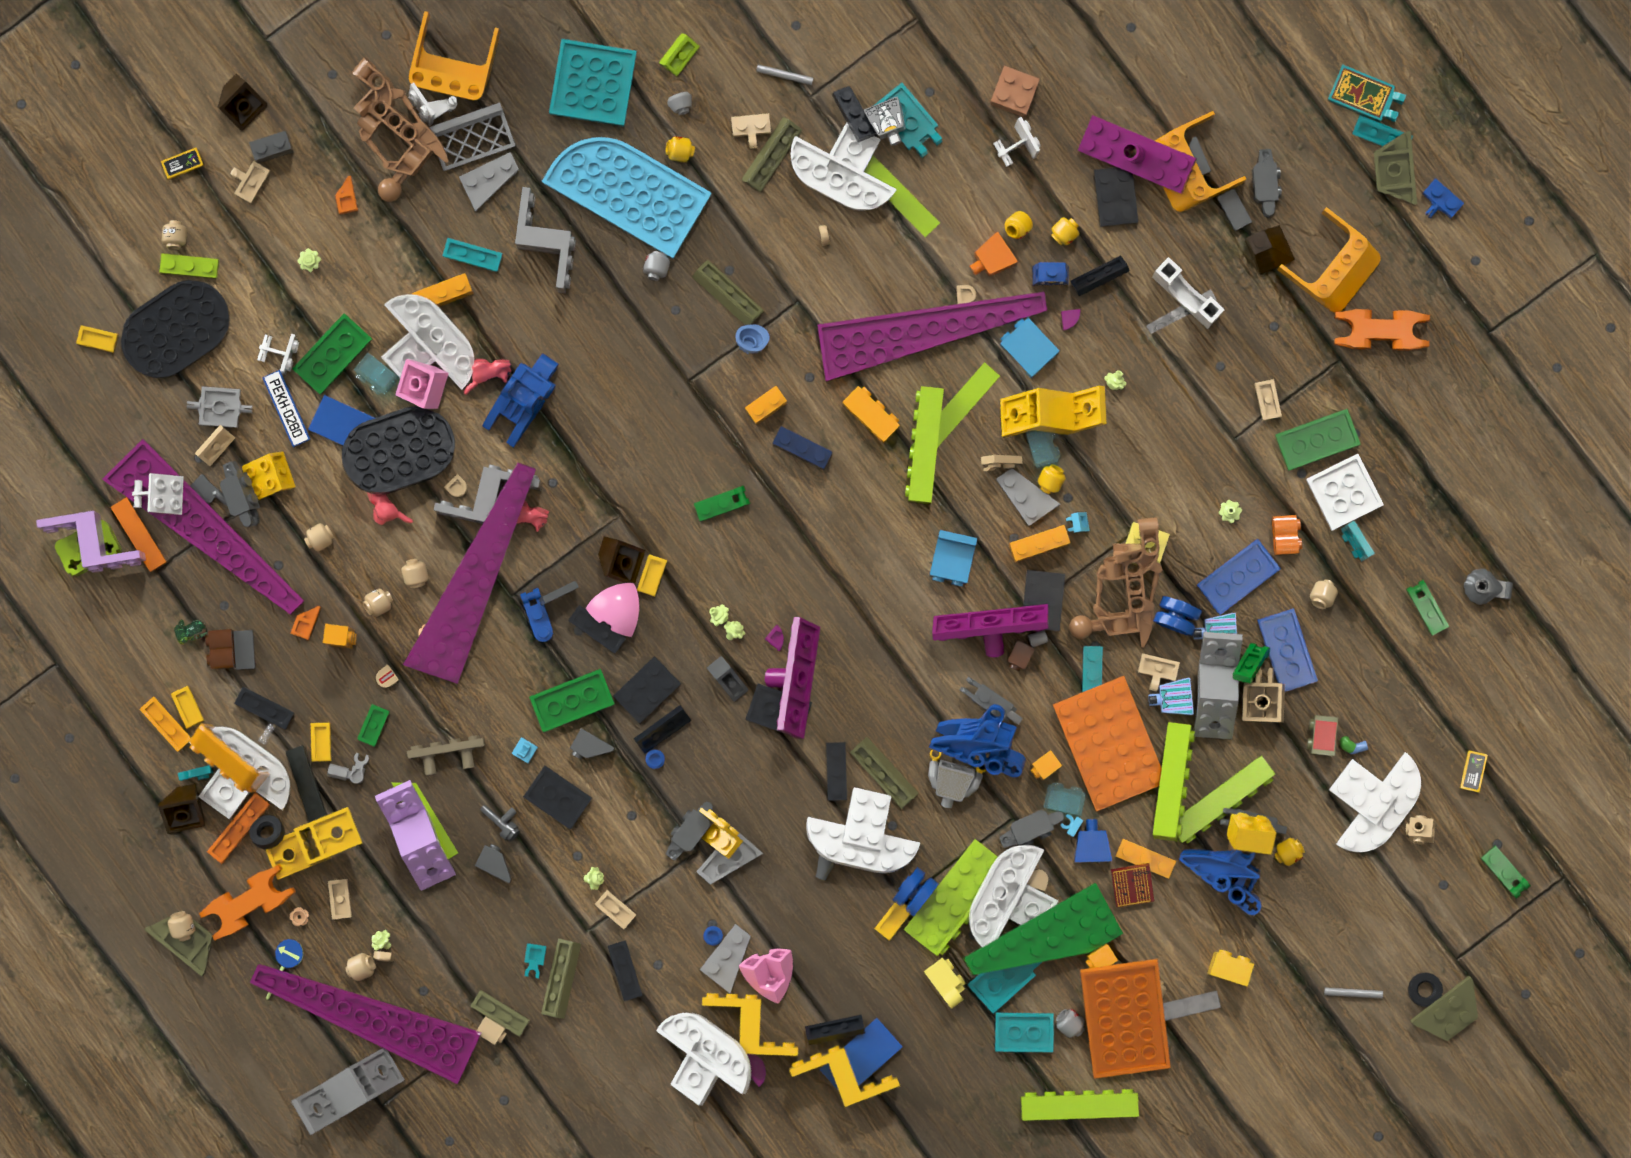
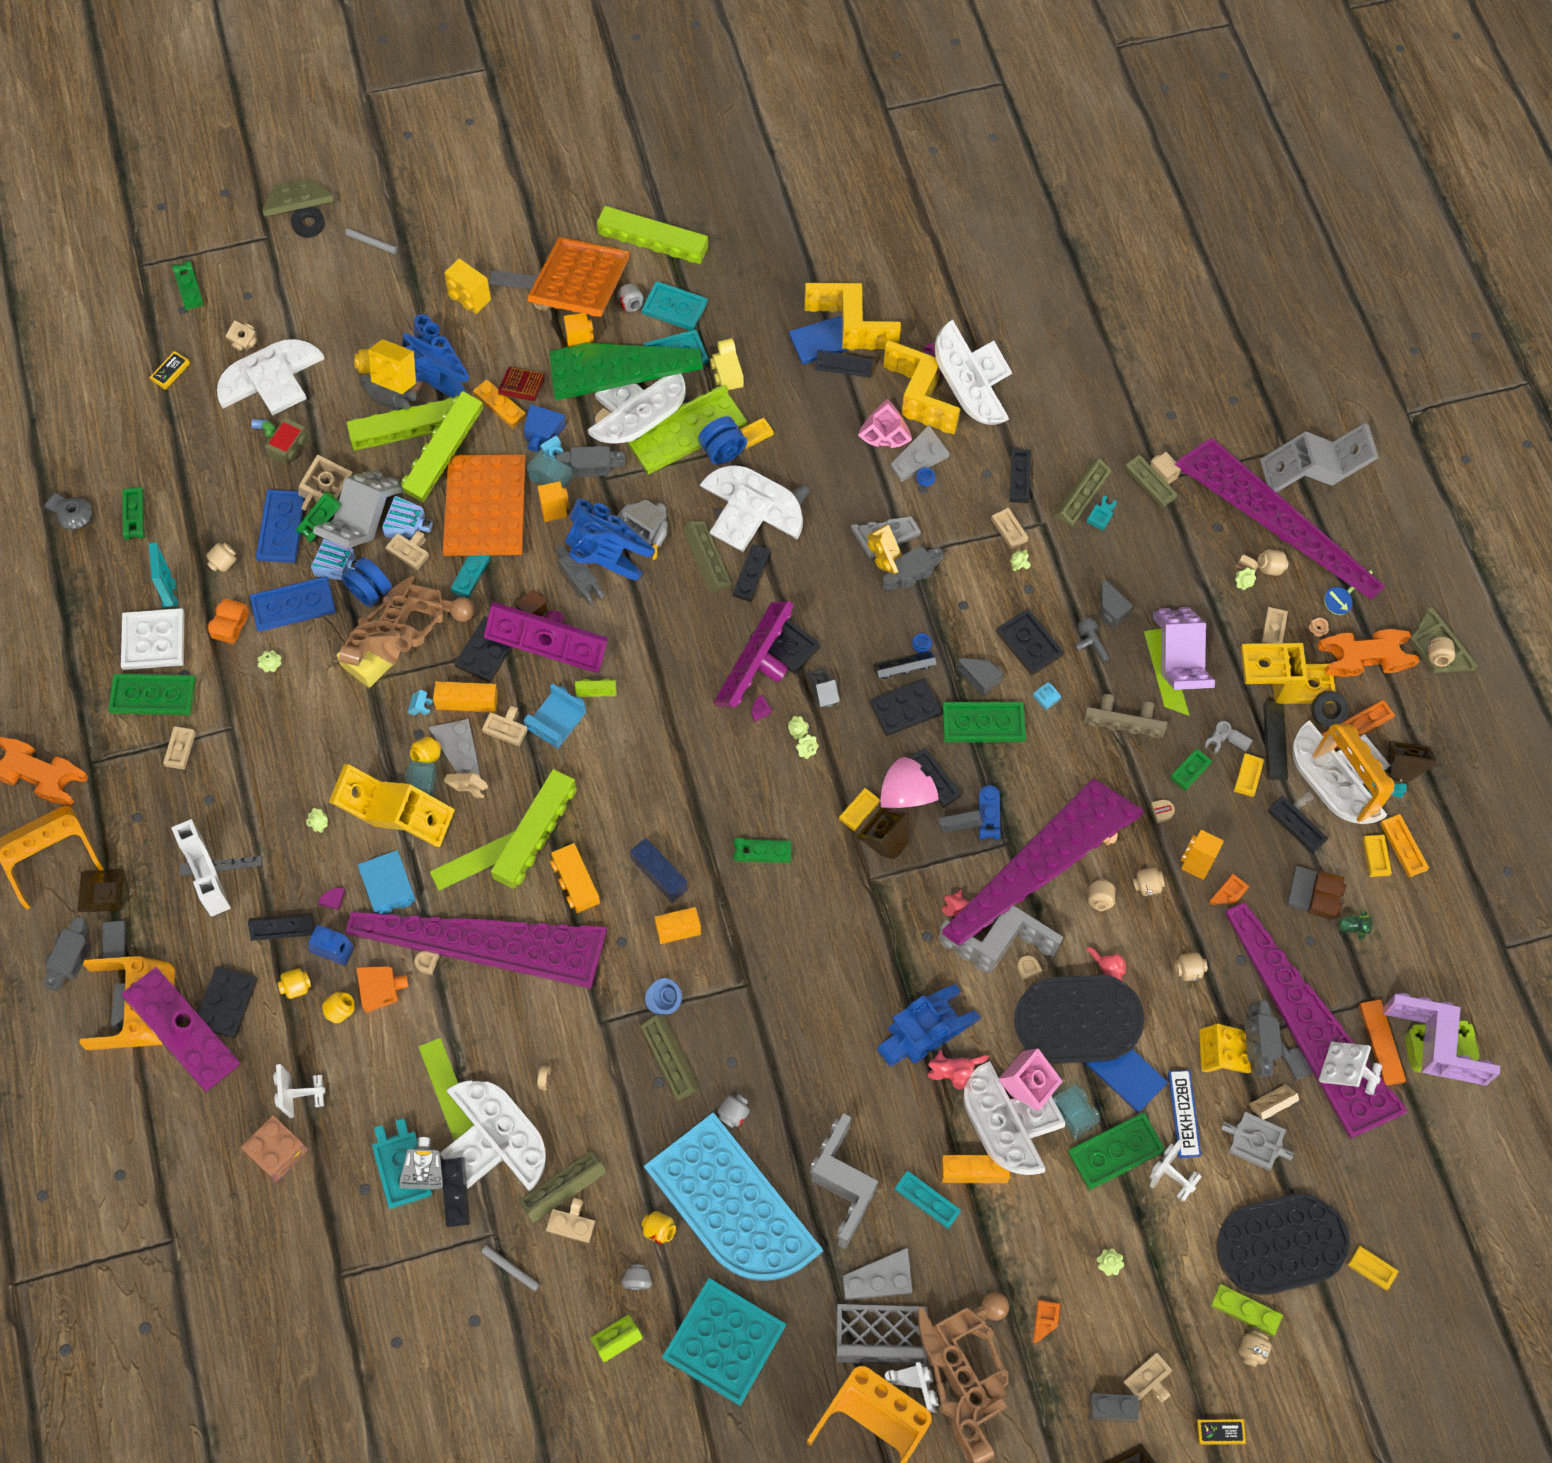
camera: 165 degrees left, 20 degrees down
none -> tan plate [482,706,528,747]
none -> lime plate [575,679,617,697]

